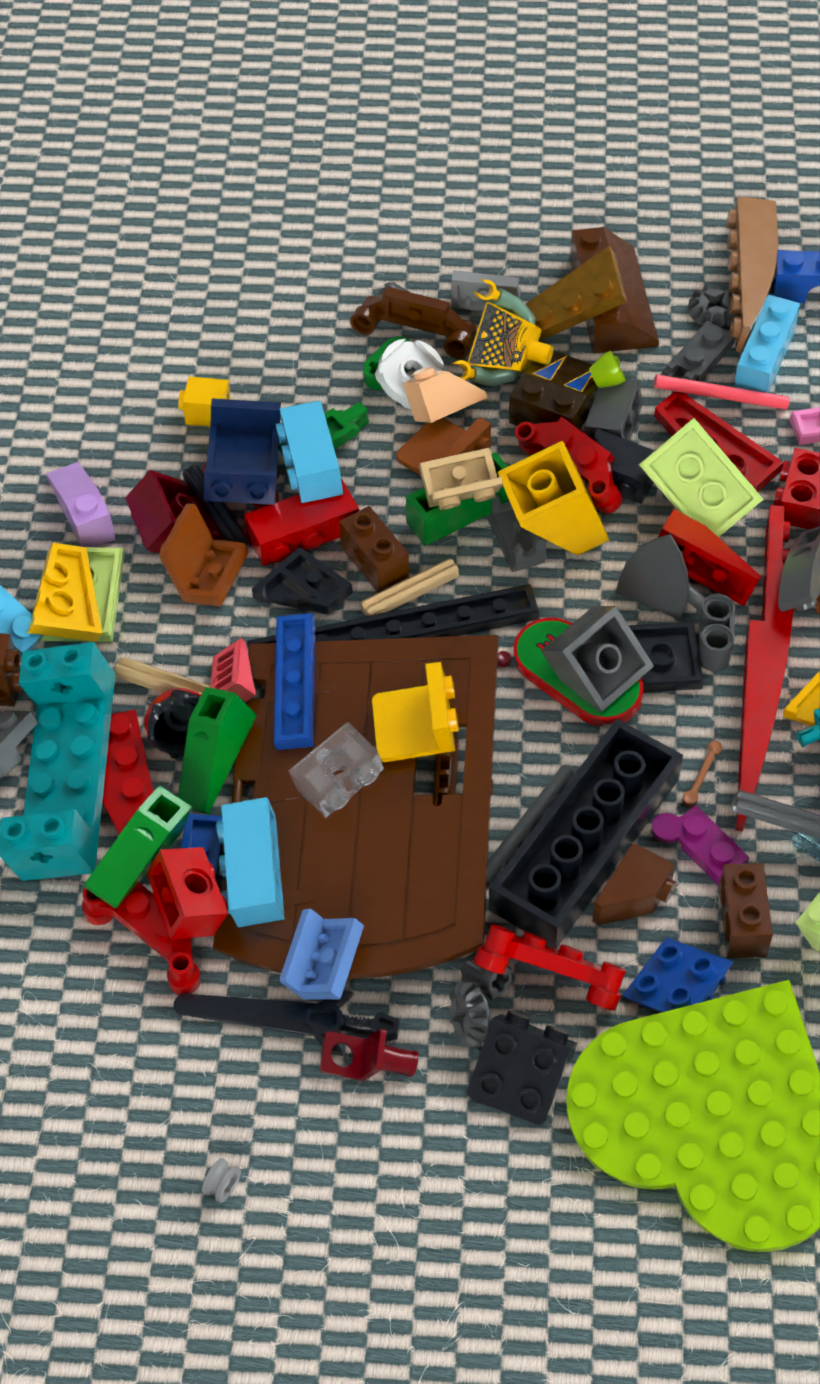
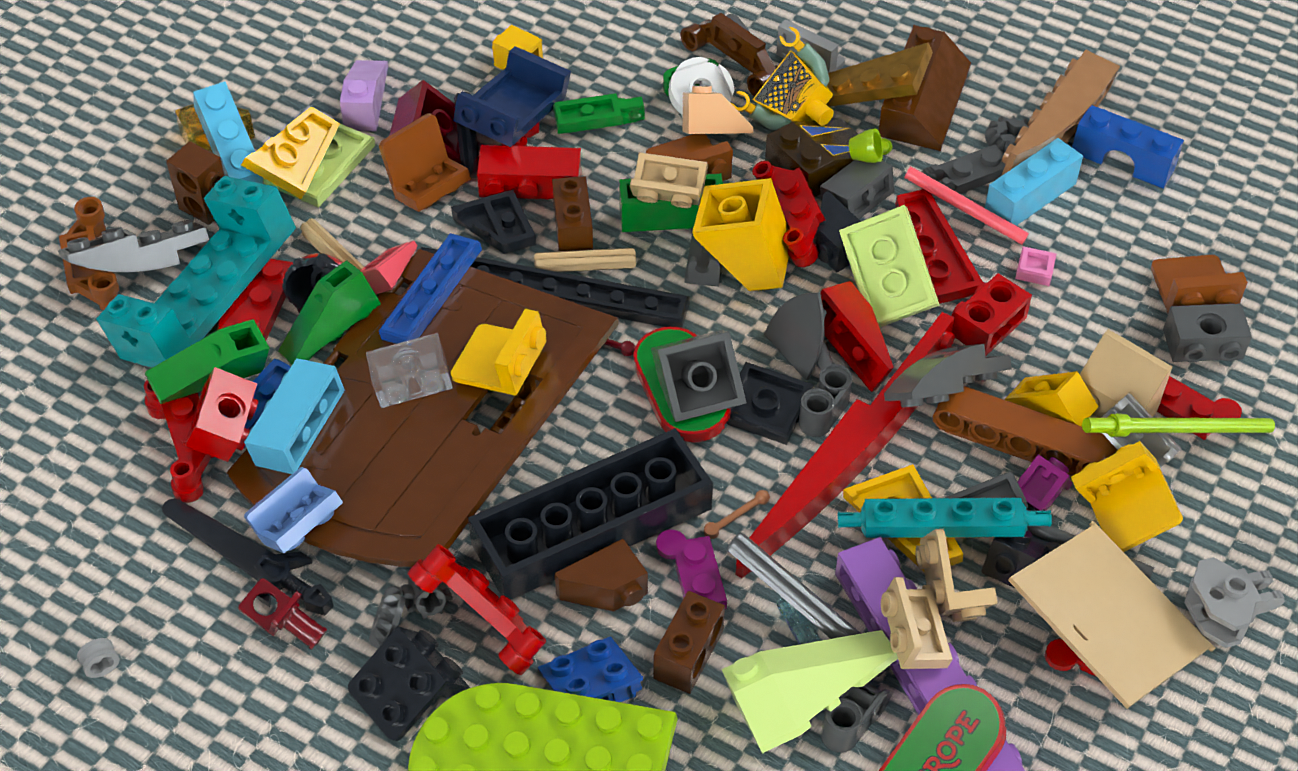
camera: 25 degrees right, 5 degrees down
medium azure brick [276,400,343,503] -> none

